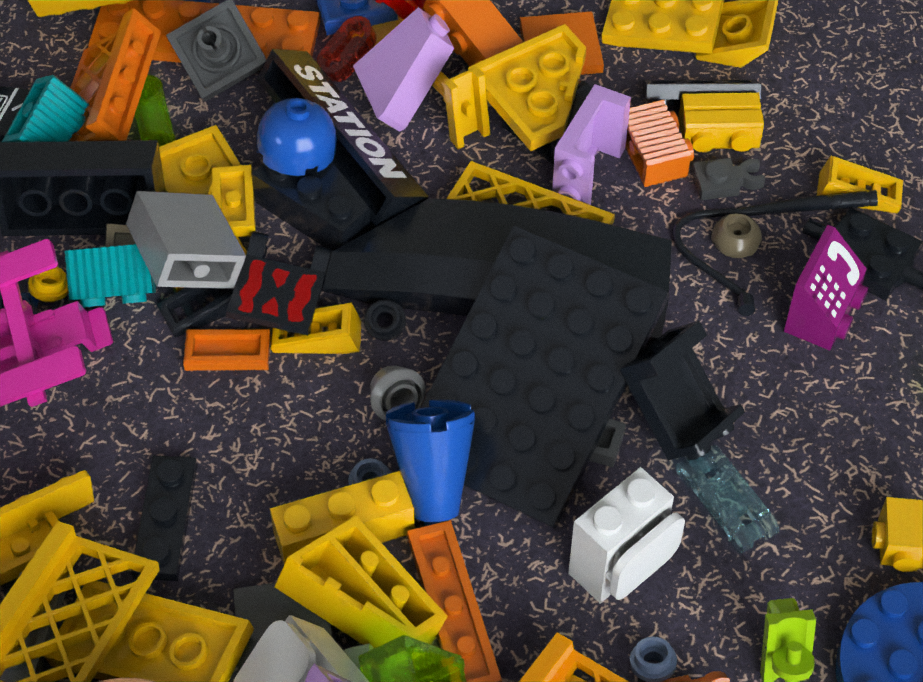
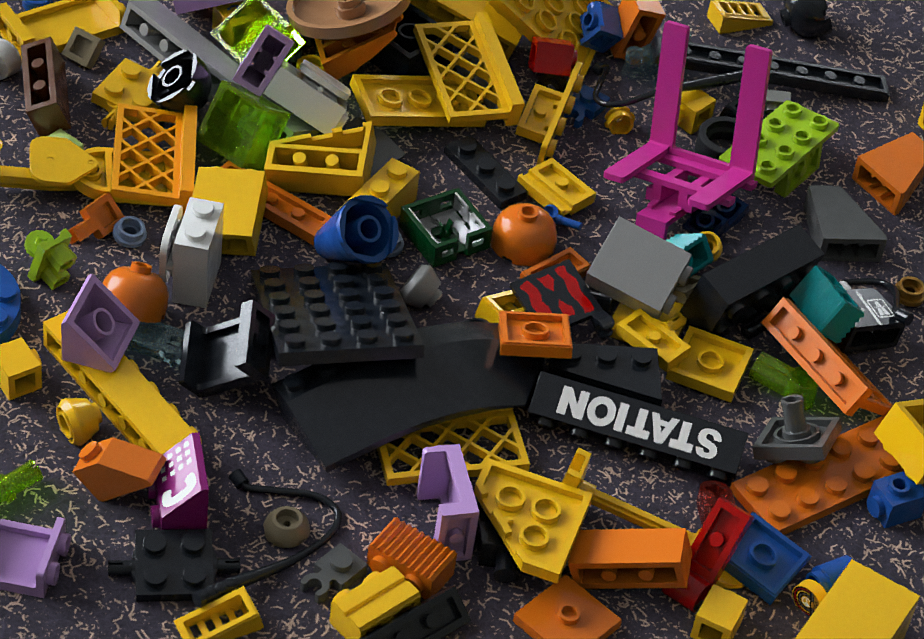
camera: 135 degrees right, 10 degrees down
blue cylinder [256,98,337,176] -> none
lavender slope [353,7,454,131] -> none
none -> yellow brick [43,310,202,454]
none -> yellow cone [56,398,103,446]
none -> lavender slope [61,273,140,373]
none -> orange slope [72,437,167,502]
none -> orange cylinder [103,261,169,323]
none -> yellow brick [192,166,268,256]
none -> dark green piece [399,188,493,268]
none -> orange cylinder [491,203,557,266]
none -> orange plate [498,311,573,359]
none -> yellow plate [517,158,596,217]
none -> blue hand [543,204,583,231]

